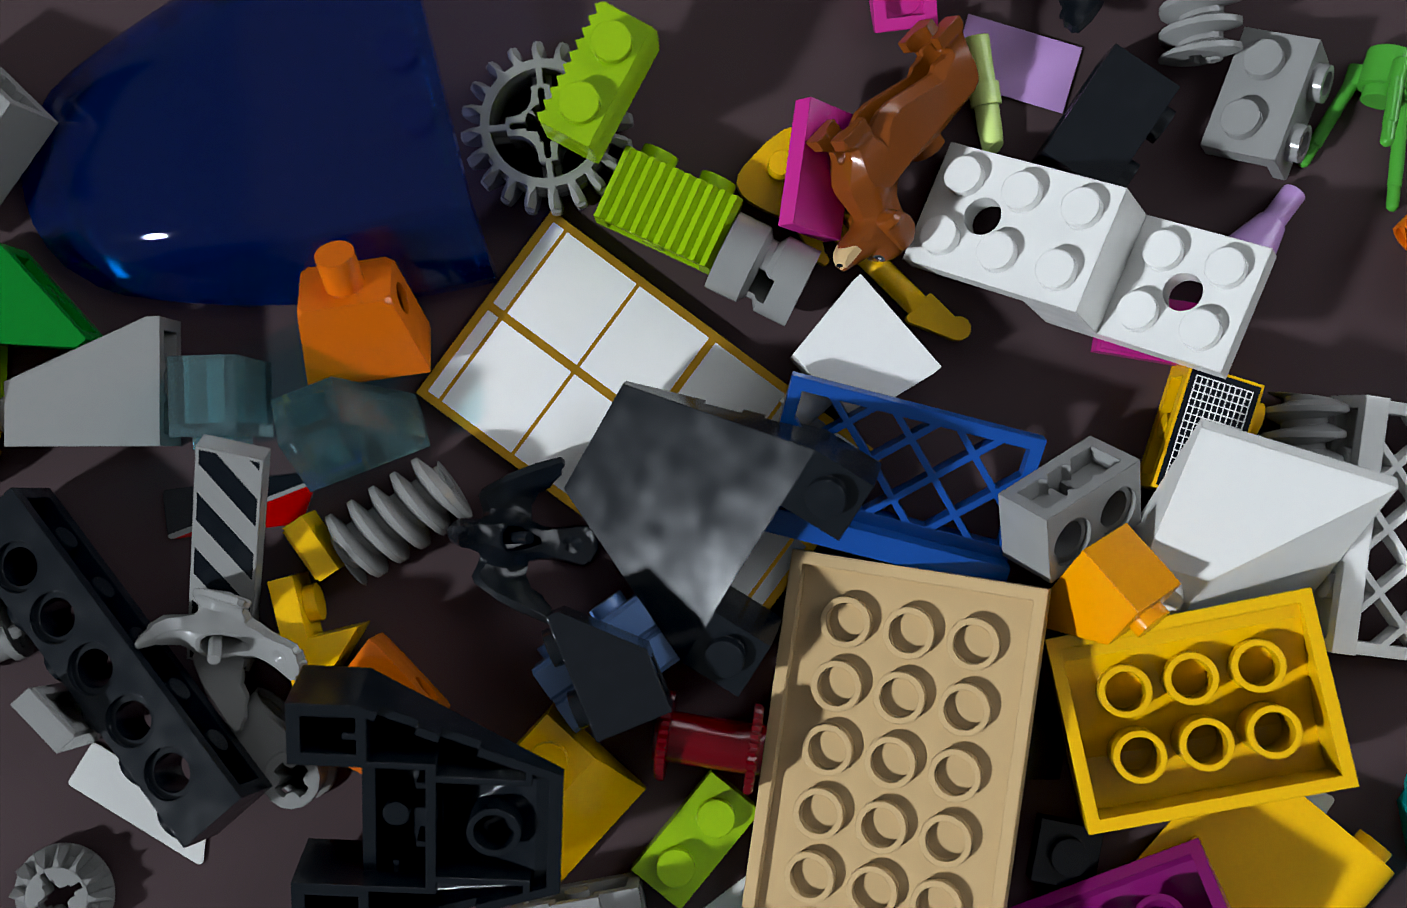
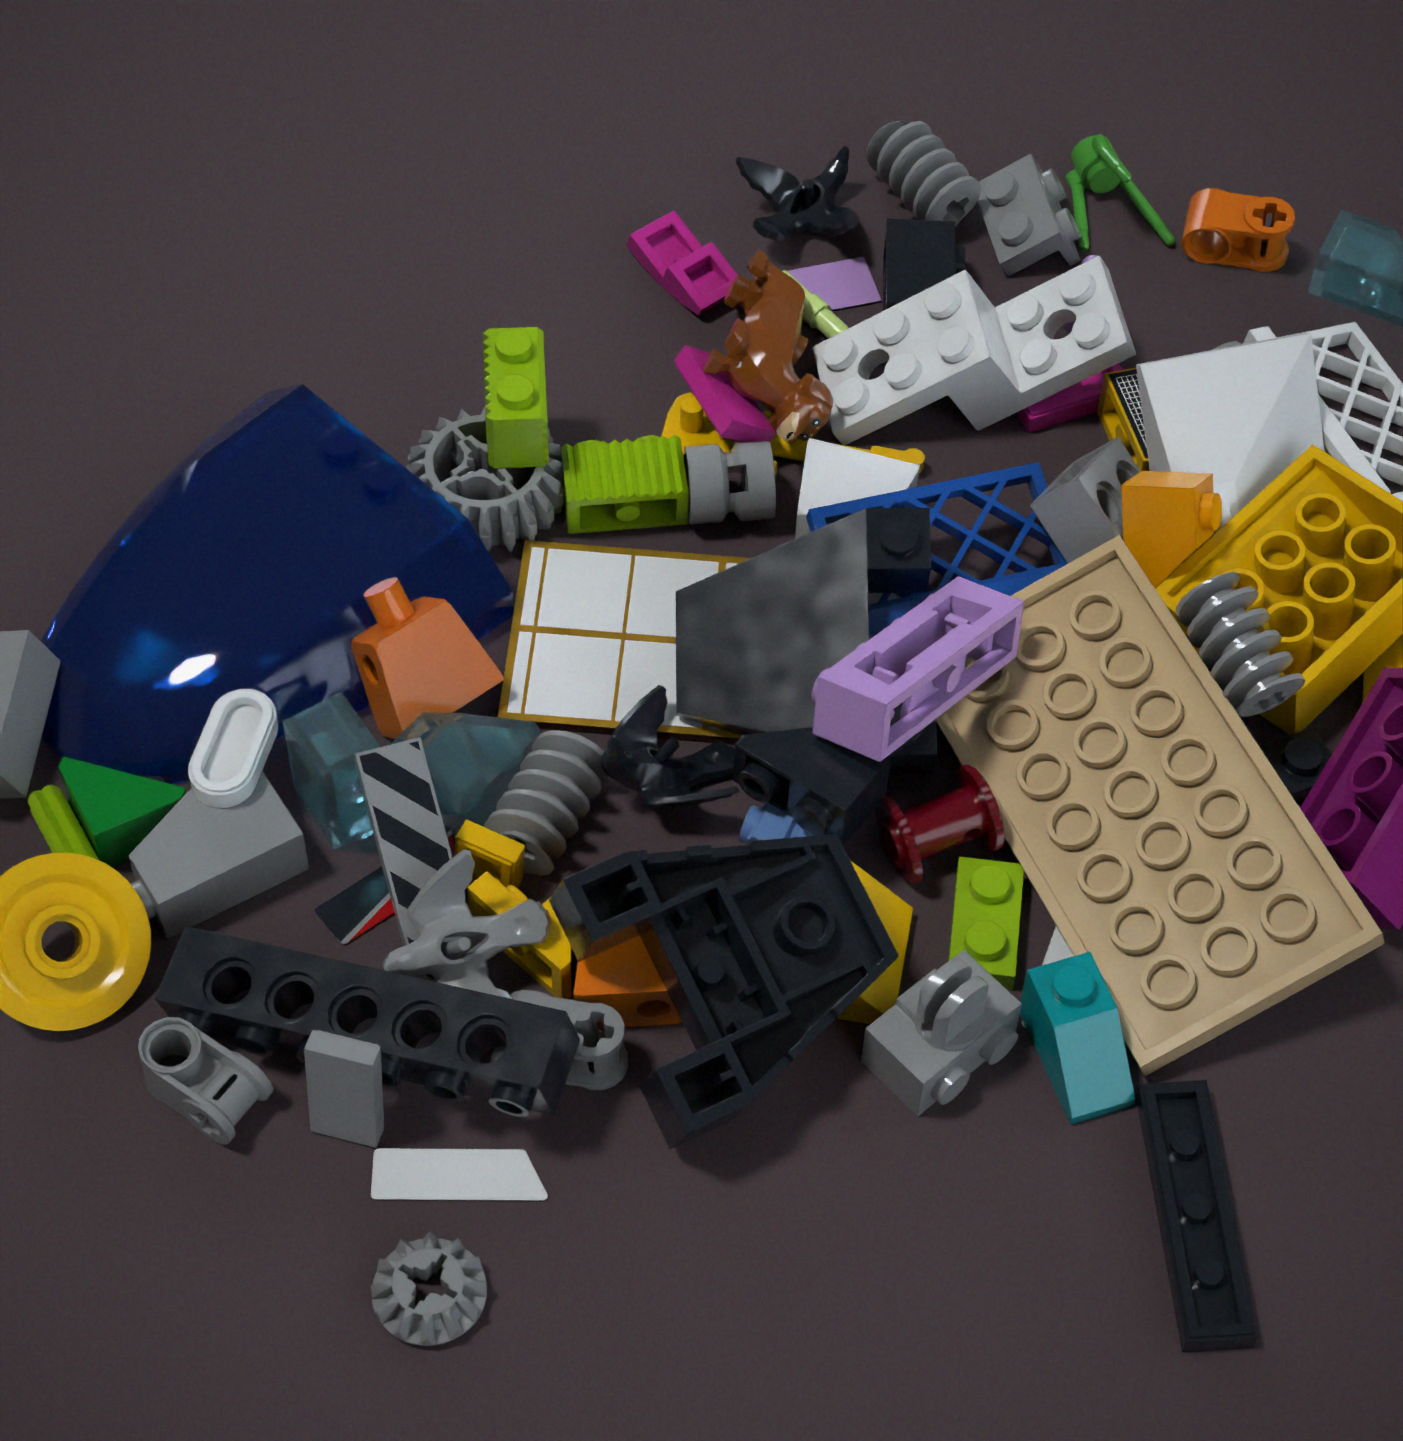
camera: 30 degrees left, 35 degrees down
none -> white tile [188,689,278,808]
none -> lavender brick [811,576,1024,762]
none -> light grey piece [1176,571,1306,717]

